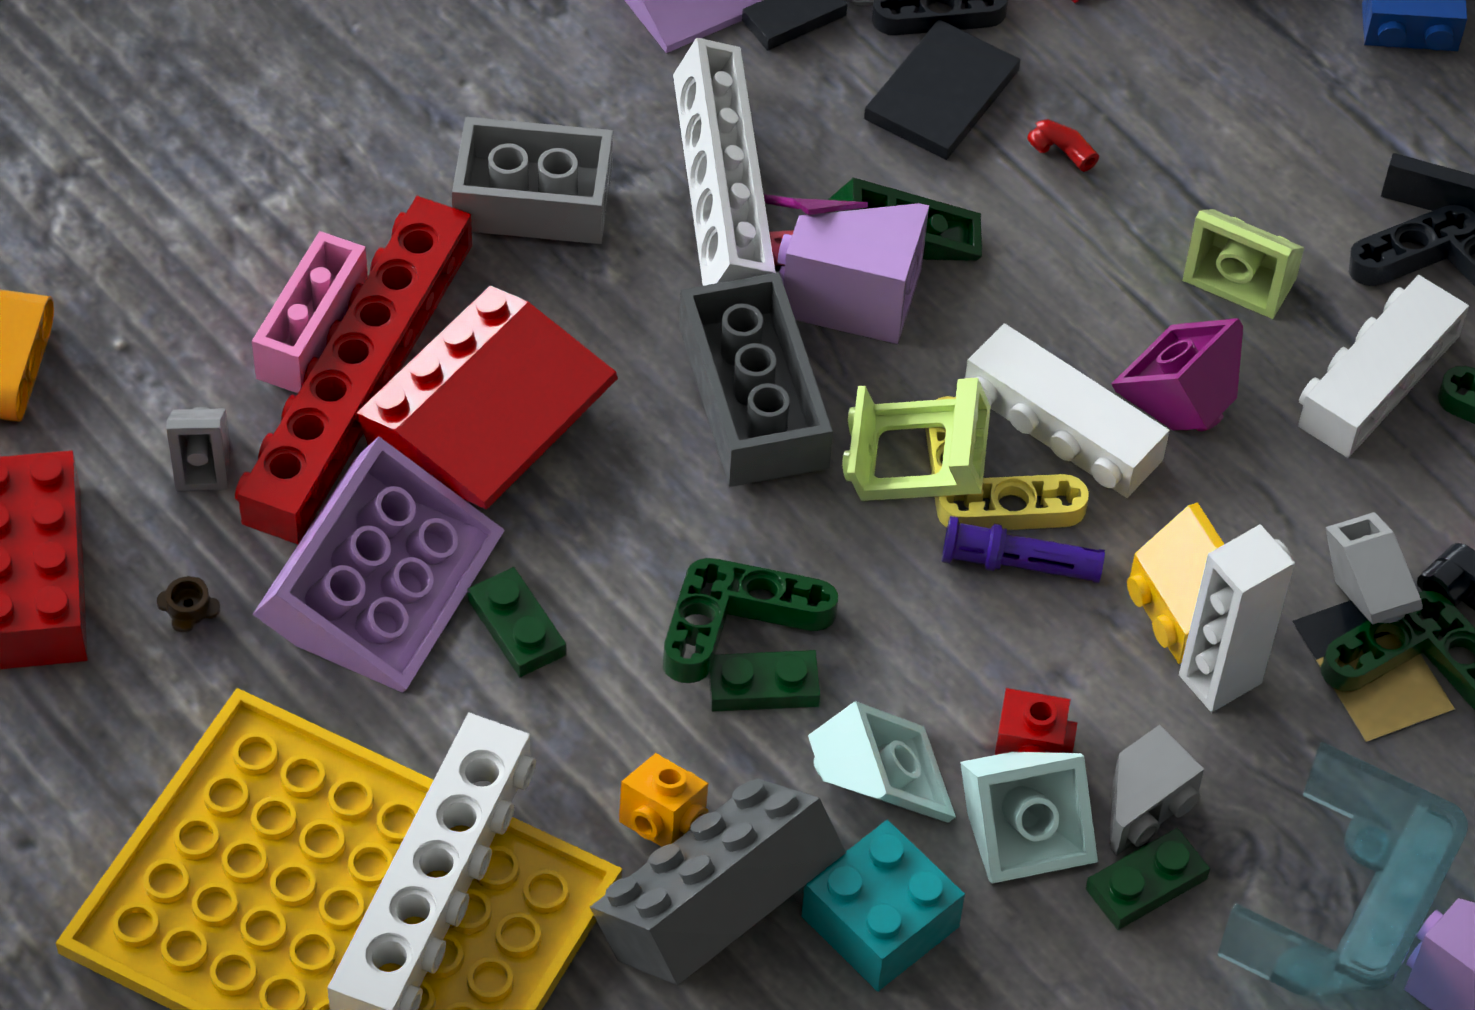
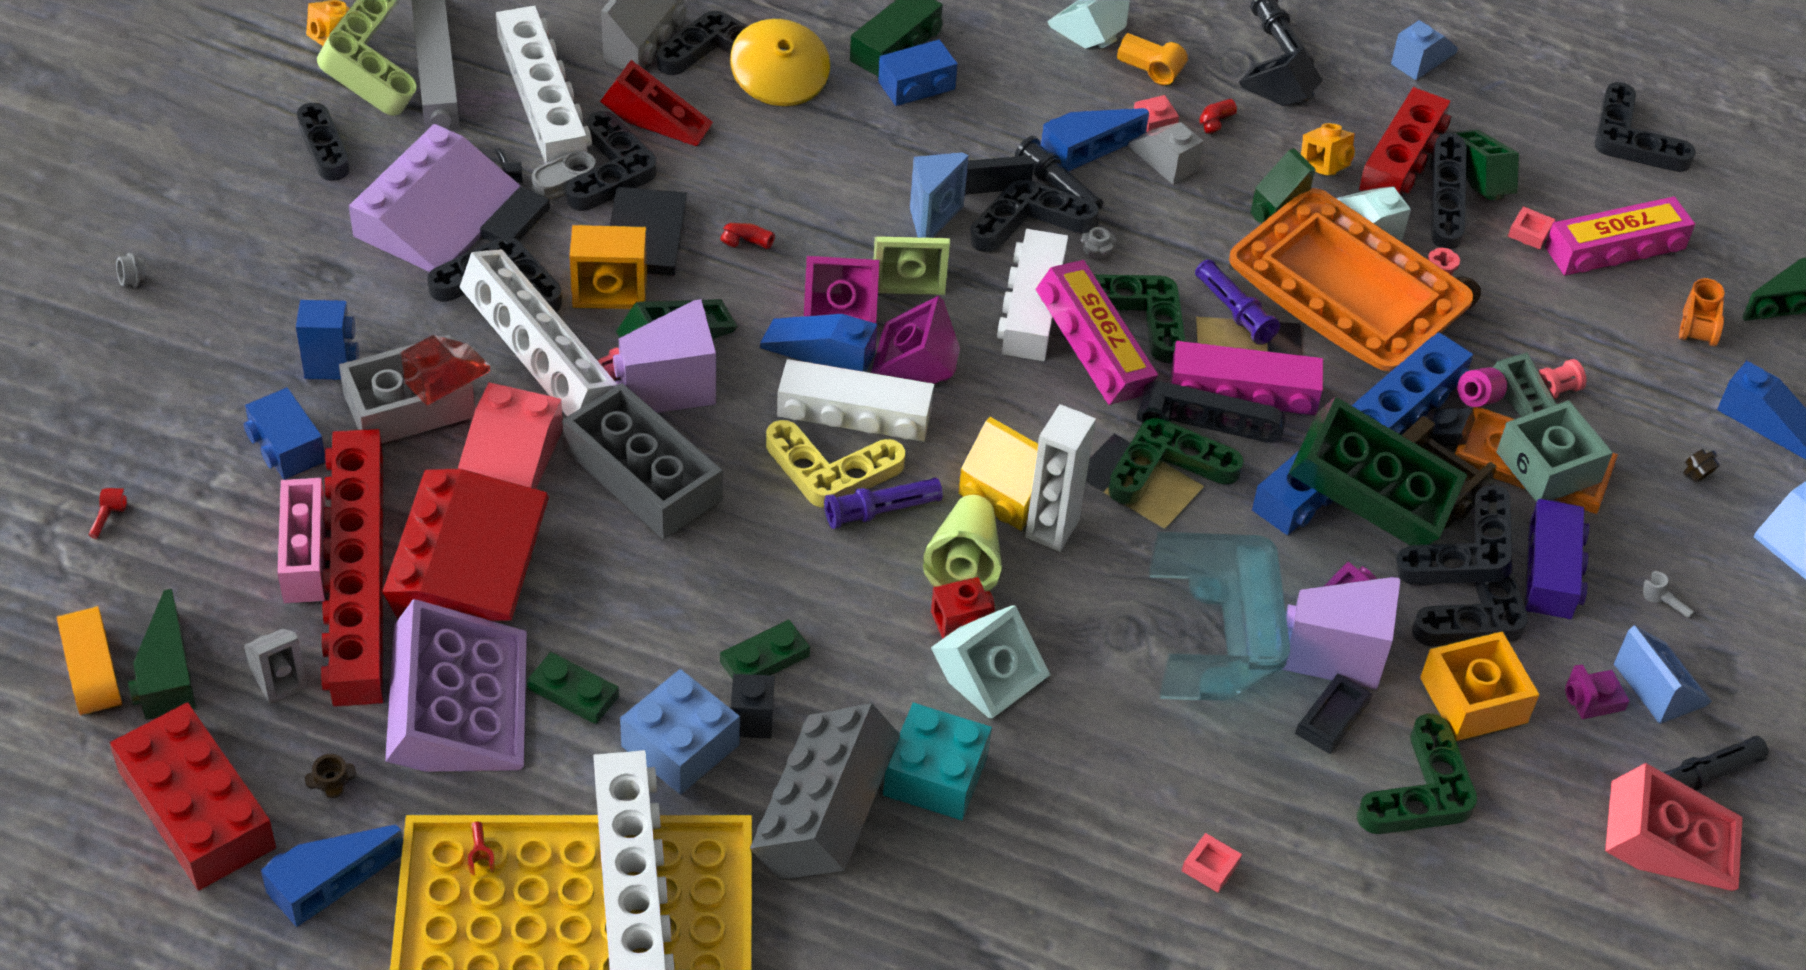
camera: 30 degrees left, 5 degrees down
light orange brick [619,753,709,847] -> none
dark green beam [662,558,838,683] -> none
magenta piece [763,193,868,215] -> none
light aqua slope [808,701,956,823] -> none
yellowish green window [842,378,991,501] -> none
dark green plate [1085,828,1210,930] -> none
light grey slope [1109,725,1204,856] -> none
light grey slope [1325,512,1423,624] -> none
none -> red hand [88,488,127,539]
none -> dark green slope [128,589,197,720]
none -> blue brick [244,387,325,480]
none -> blue slope [261,824,403,927]
none -> blue brick [296,300,359,380]
none -> clear red slope [401,335,491,406]
none -> black beam [427,237,562,312]
none -> coral slope [458,382,563,489]
none -> red hand [468,821,495,875]
none -> light orange brick [569,225,647,309]
none -> medium blue brick [620,669,740,795]
none -> black brick [730,674,775,739]
none -> blue slope [760,314,877,372]
none -> dark pink slope [804,256,880,324]
none -> medium blue slope [910,152,969,238]
none -> yellowish green cone [923,495,1002,591]
none -> dark pink brick [1035,260,1158,405]

